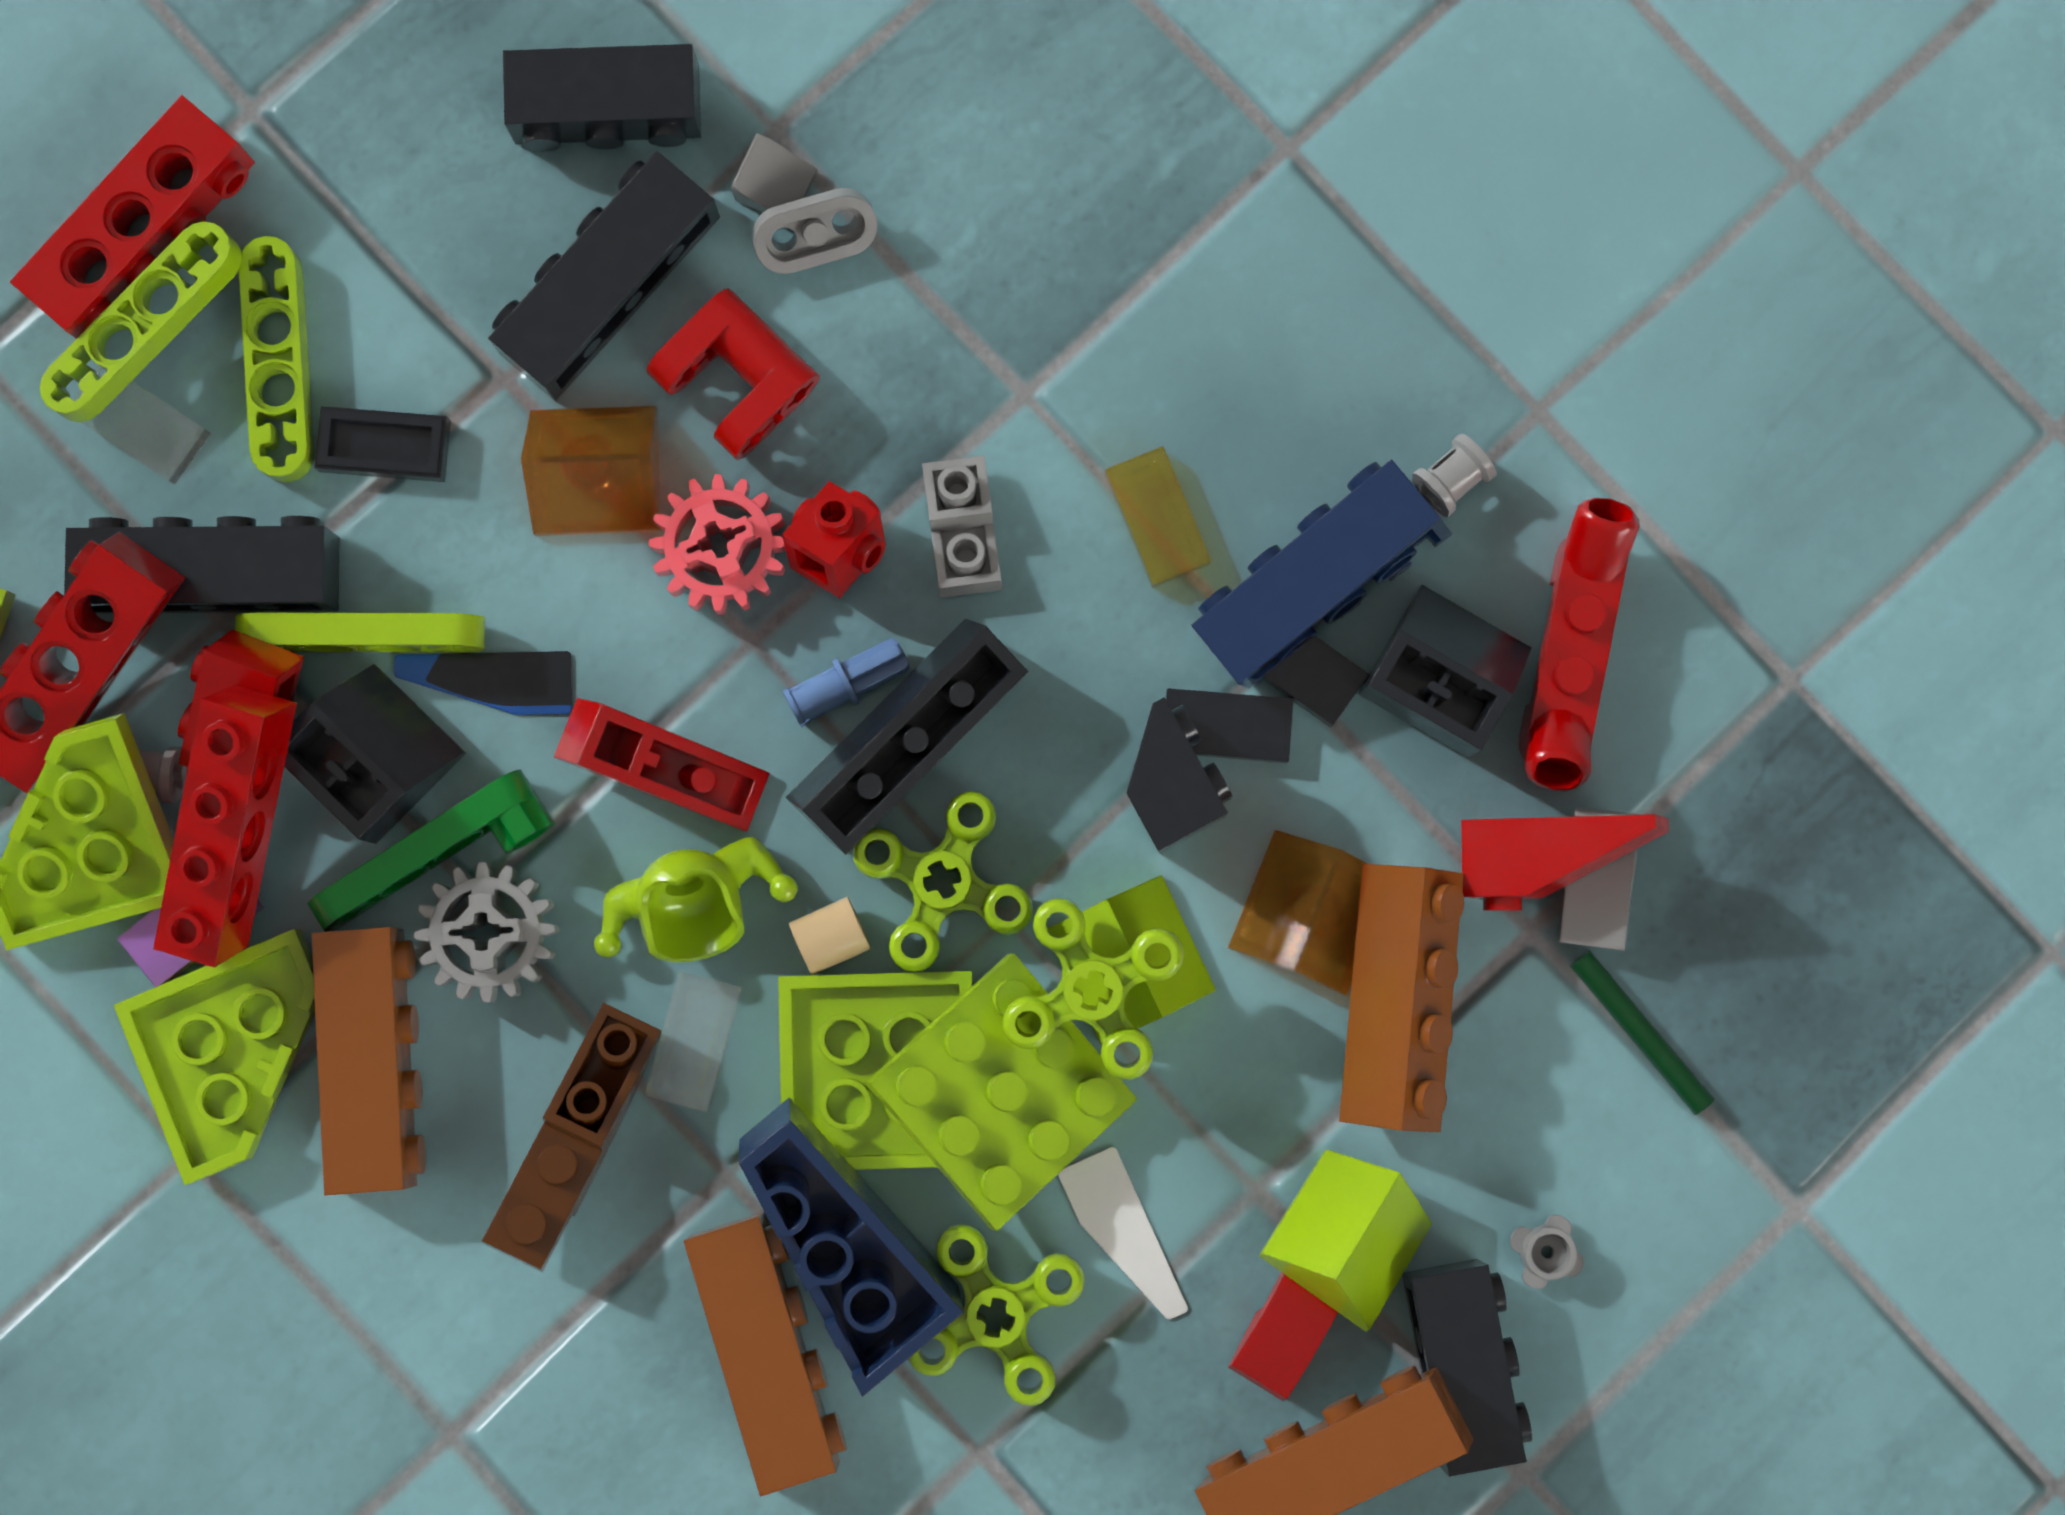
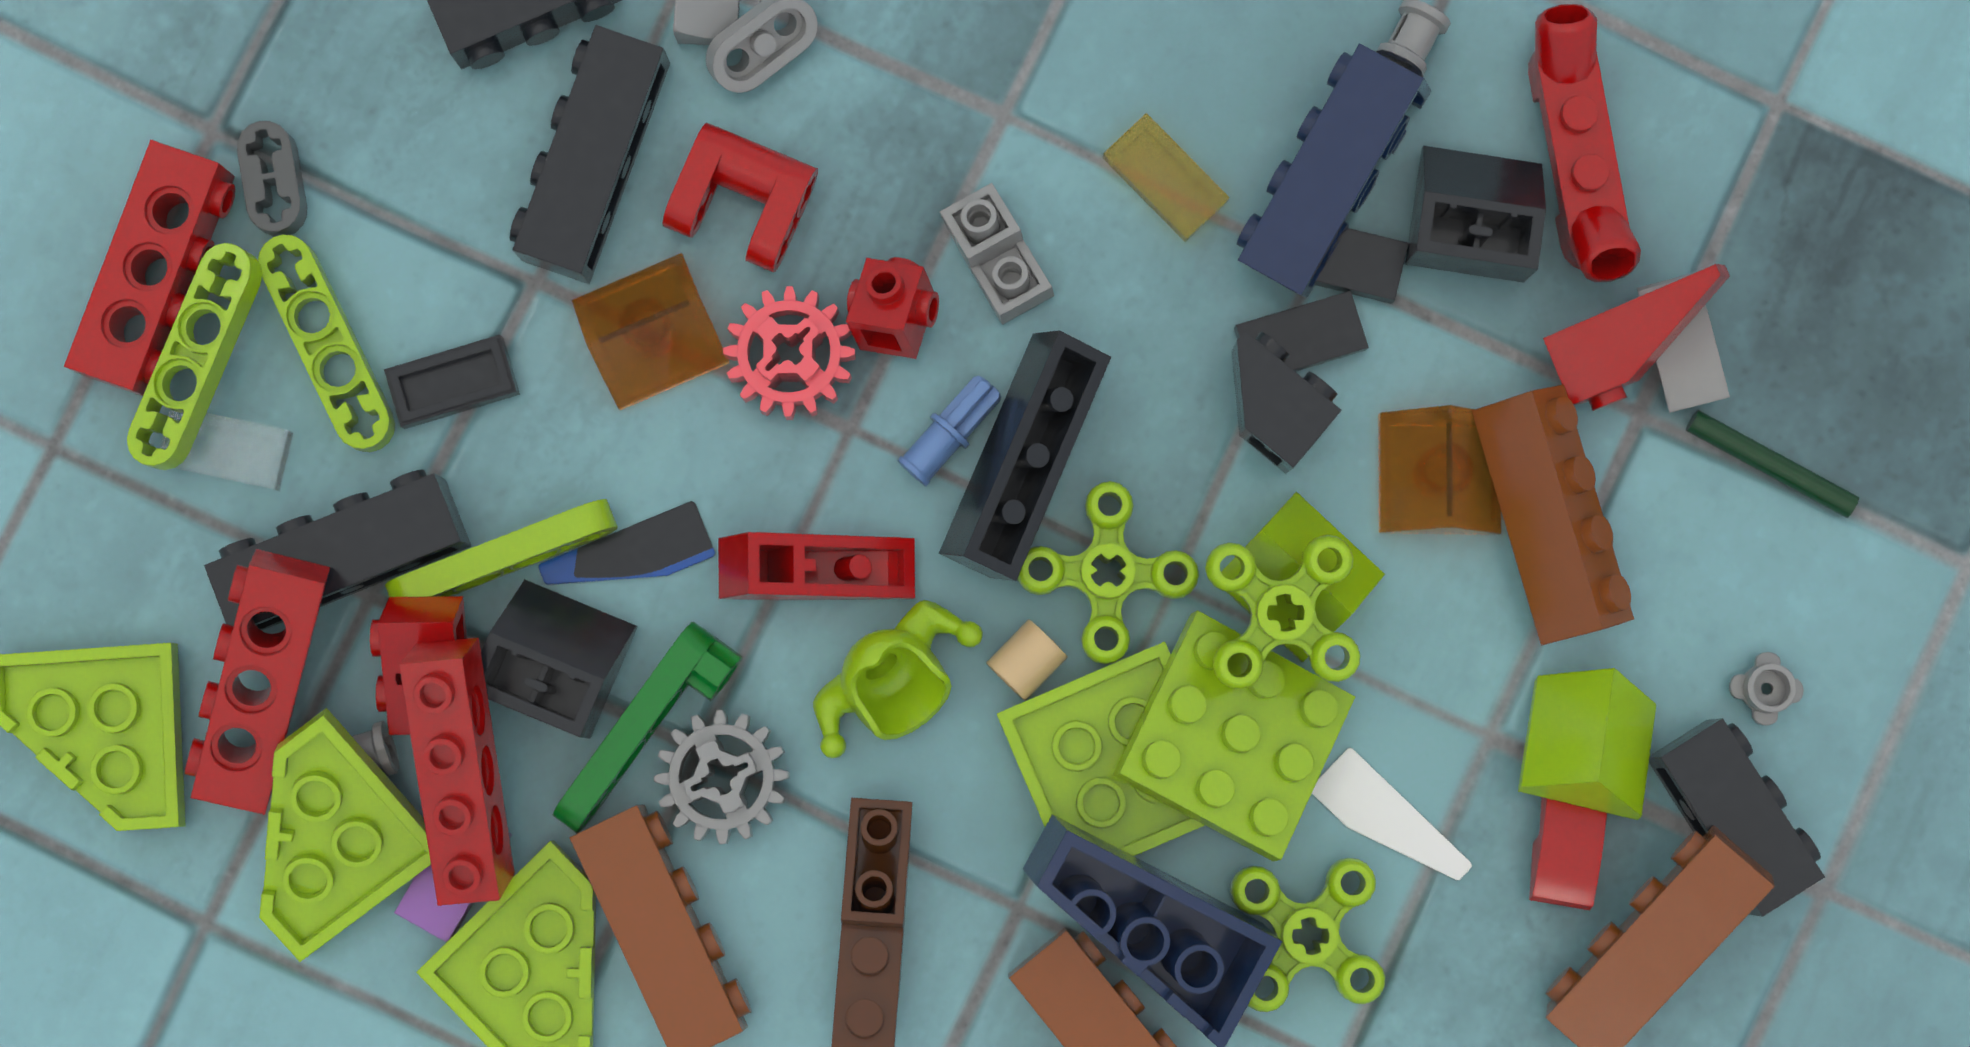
camera: 15 degrees left, 0 degrees up
clear tile [644,971,743,1112] -> none
none -> dark grey beam [237,121,307,237]

